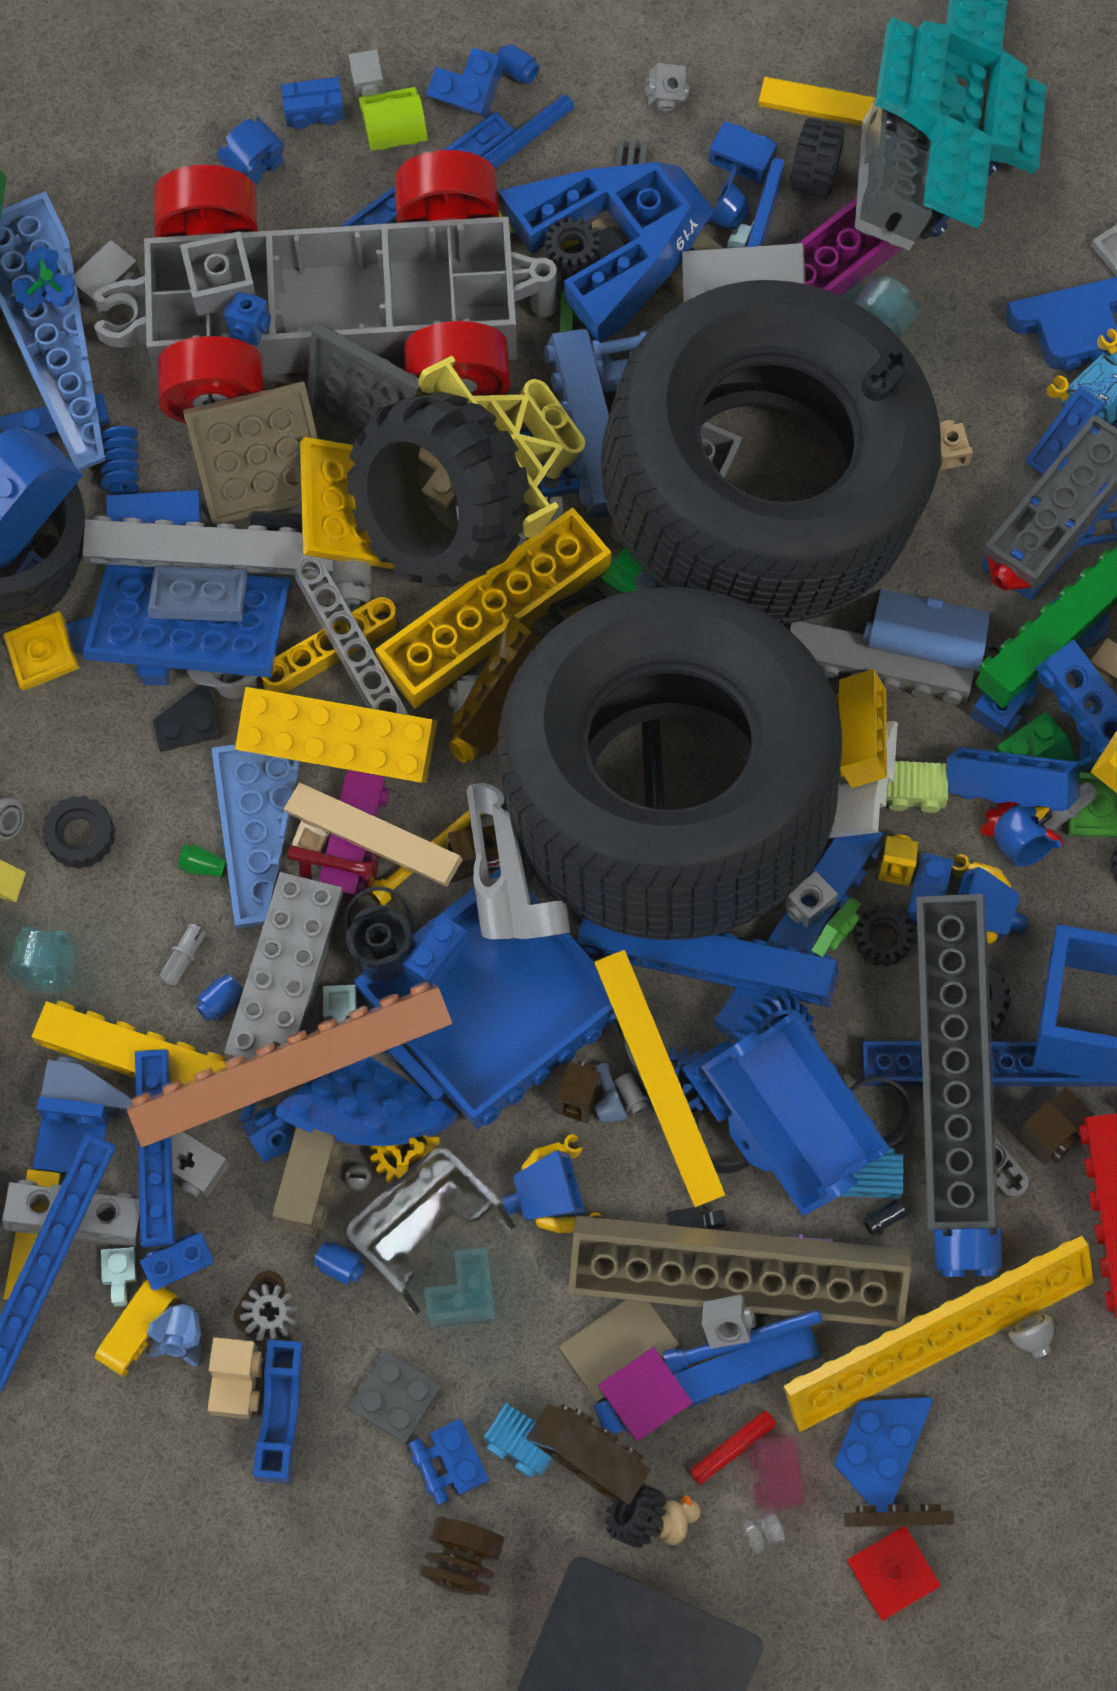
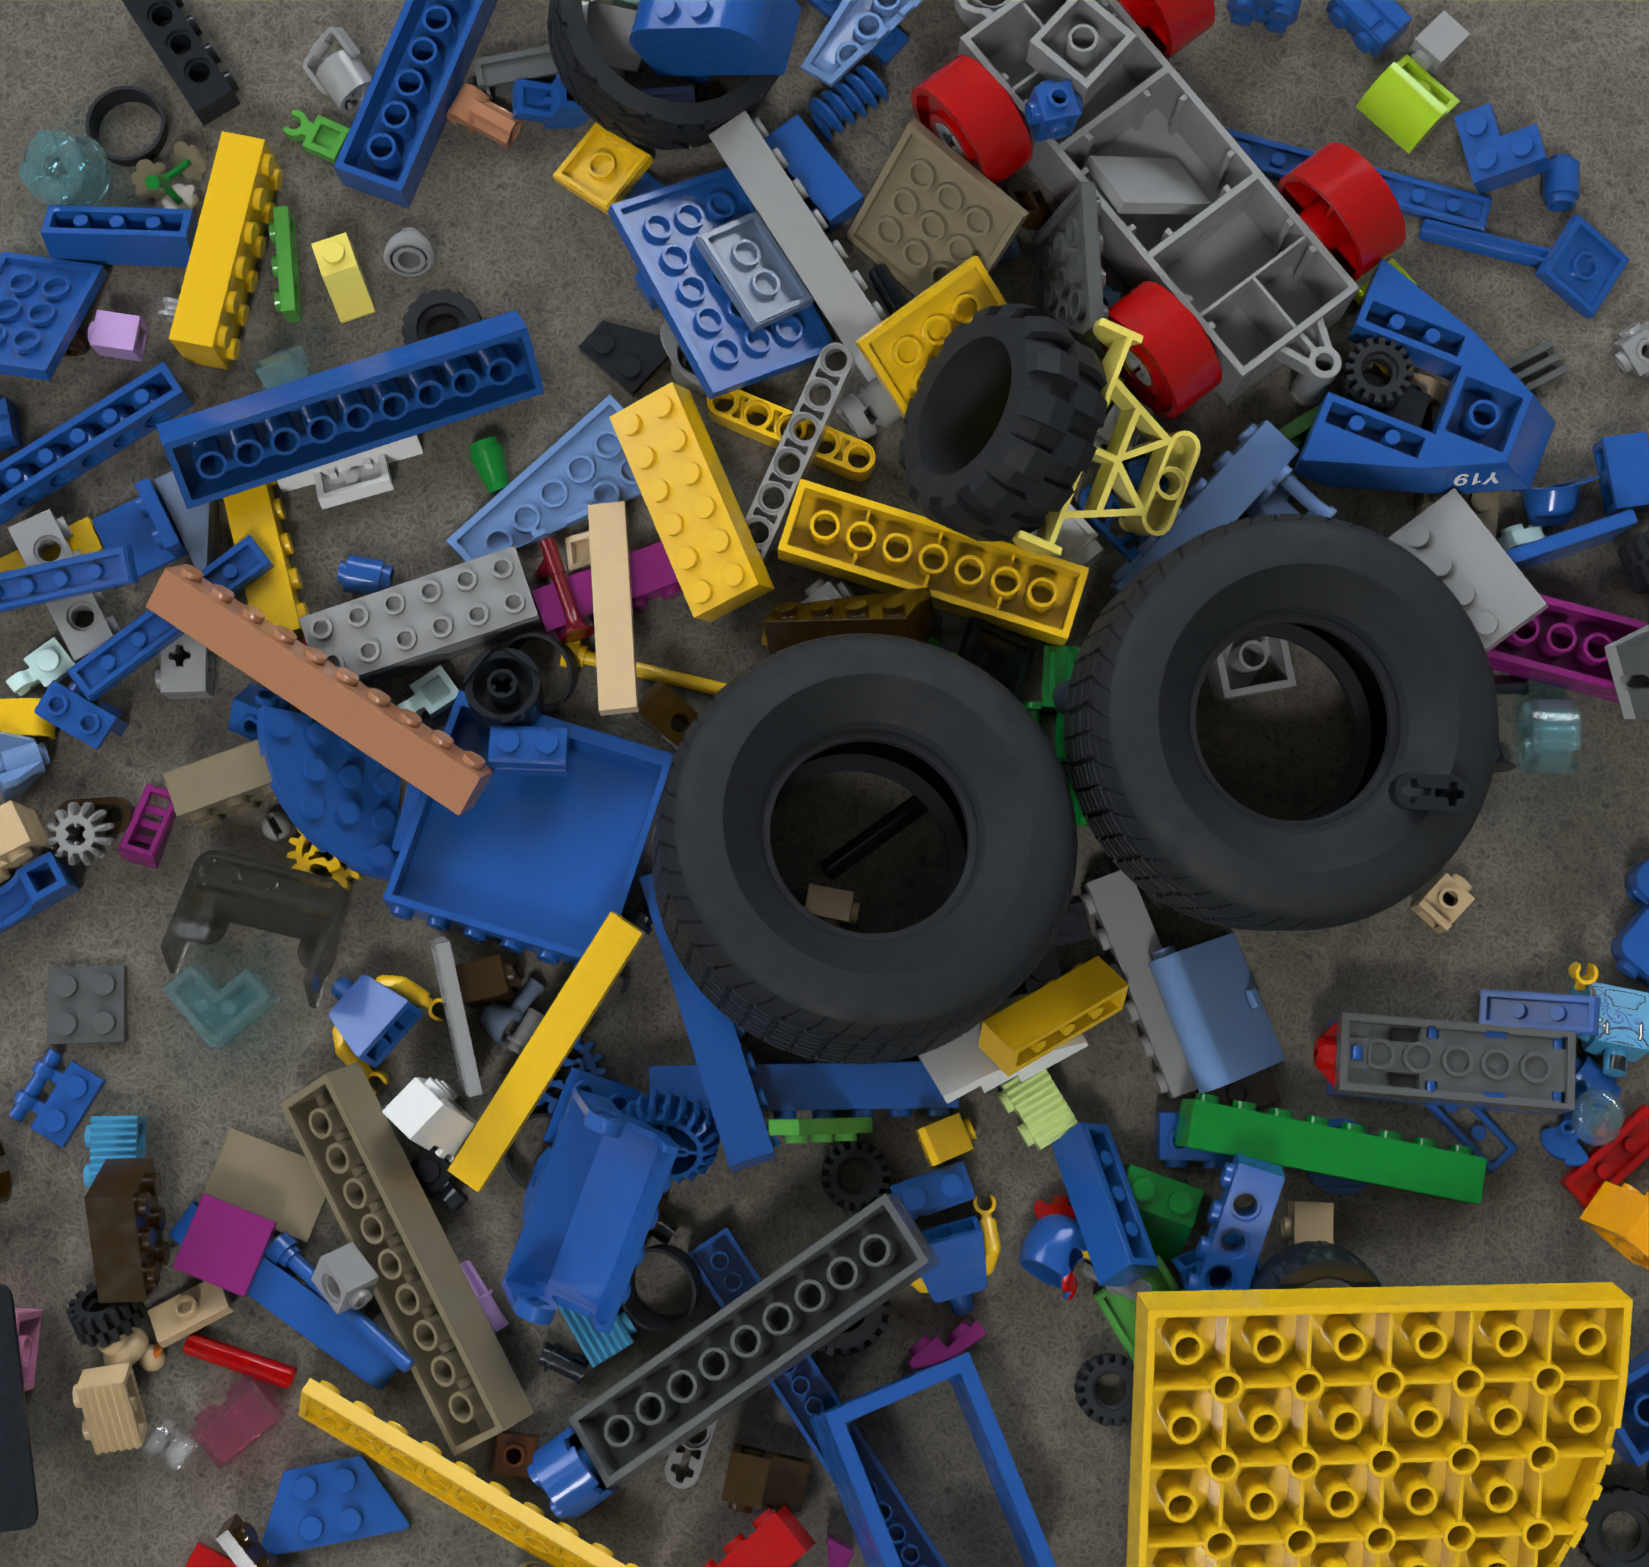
camera: 55 degrees right, 10 degrees up
light grey axle [160,924,207,986] -> none
blue brick [314,1241,366,1286] -> none
light grey panel [467,783,571,939] -> none
light grey brick [785,871,838,928] -> none
none -> tan brick [72,1362,147,1455]
none -> magenta slope [118,783,176,869]
none -> tan plate [148,1281,234,1348]
none -> blue brick [156,310,545,510]
none -> white bracket [276,435,423,510]
none -> white wedge [382,1077,477,1163]
none -> light grey tile [429,935,483,1097]
none -> reddish brown plate [492,1430,540,1478]
none -> magenta slope [907,1320,986,1368]
none -> light grey tile [1084,156,1211,215]
none -> blue tile [1534,214,1630,319]

